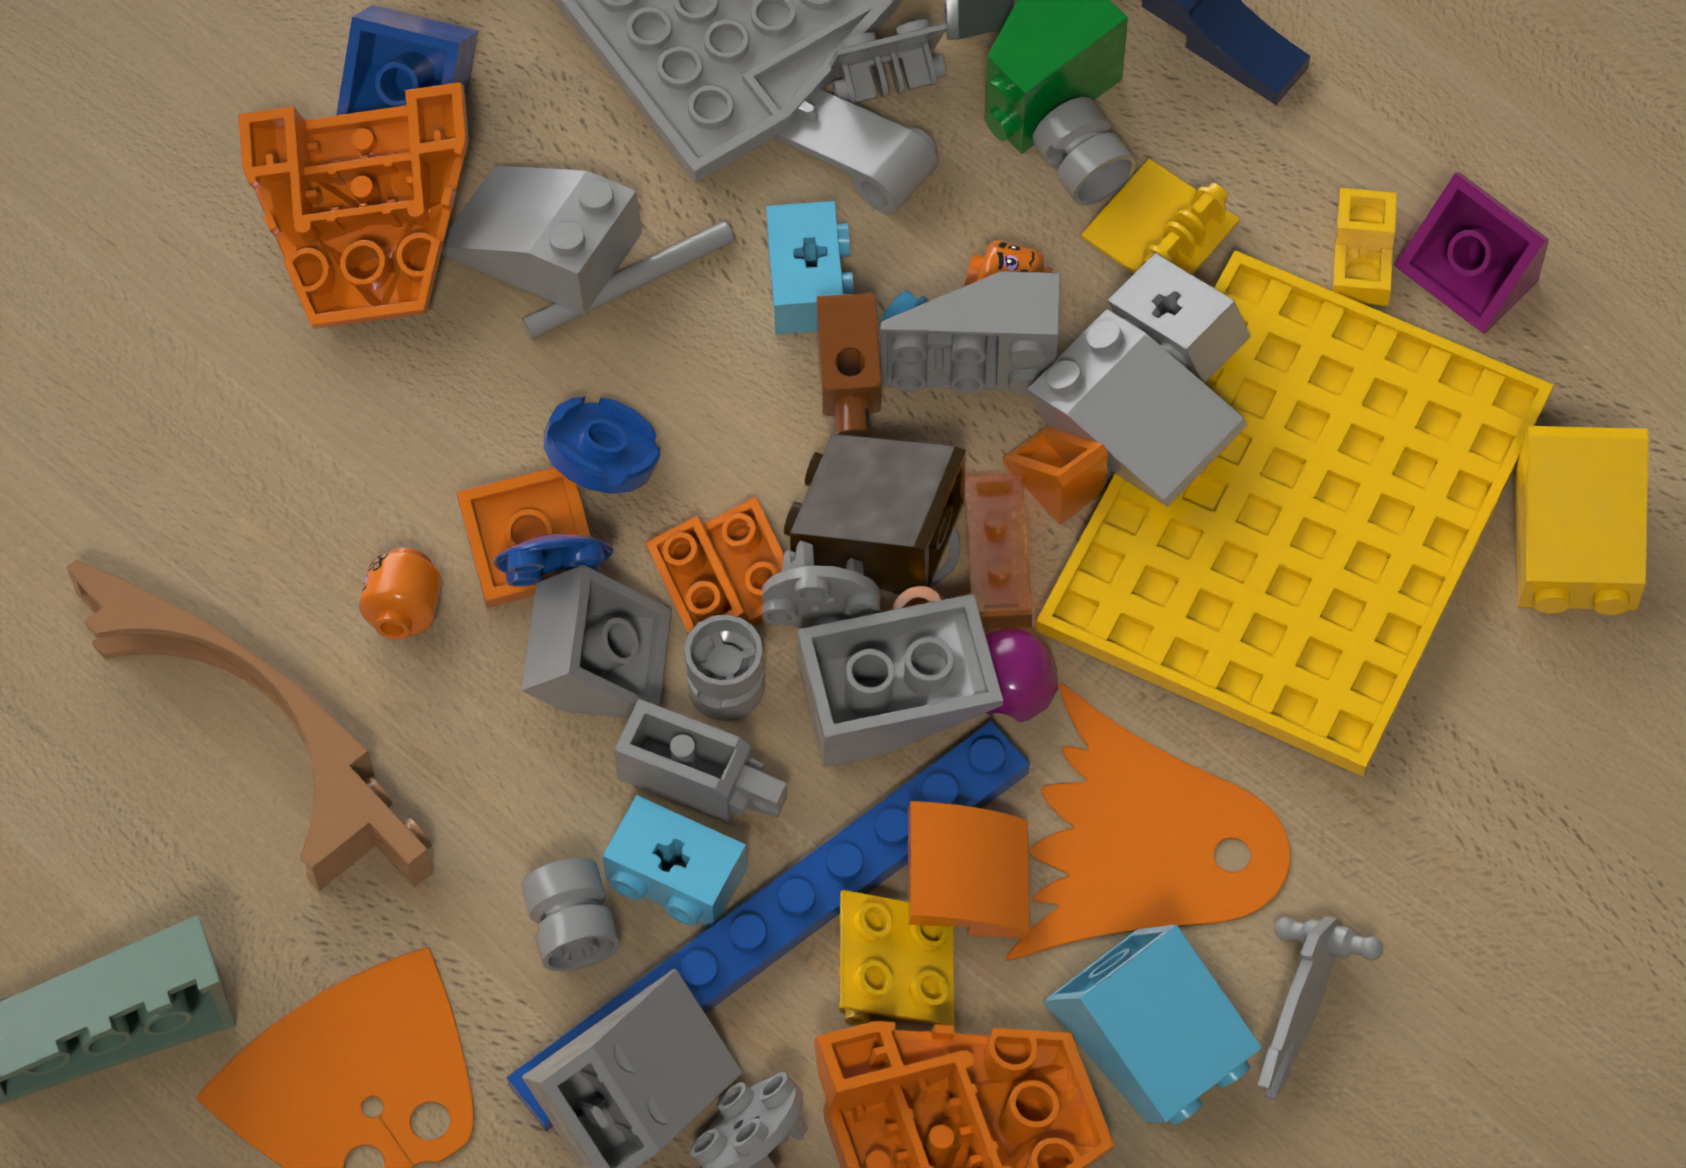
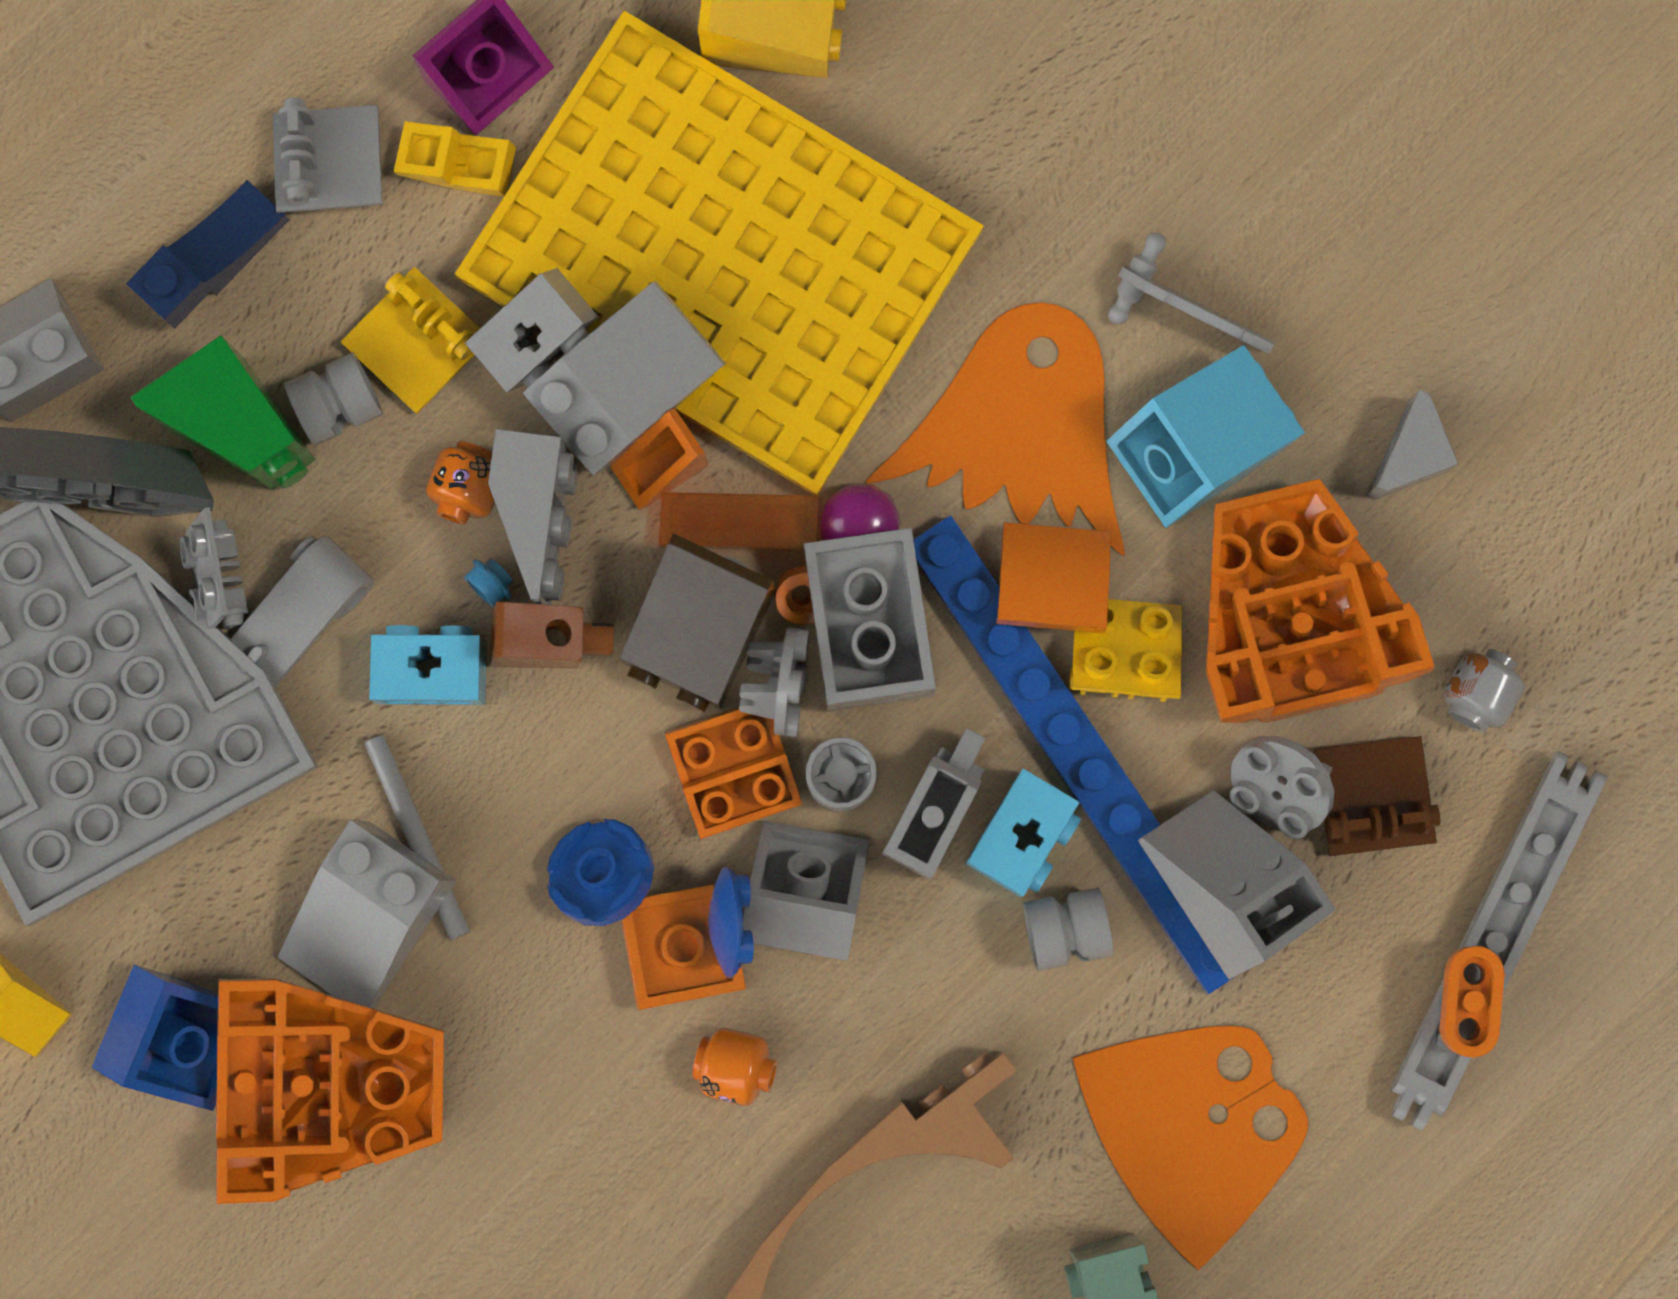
camera: 85 degrees left, 20 degrees up
none -> light grey hinge [272,98,383,213]

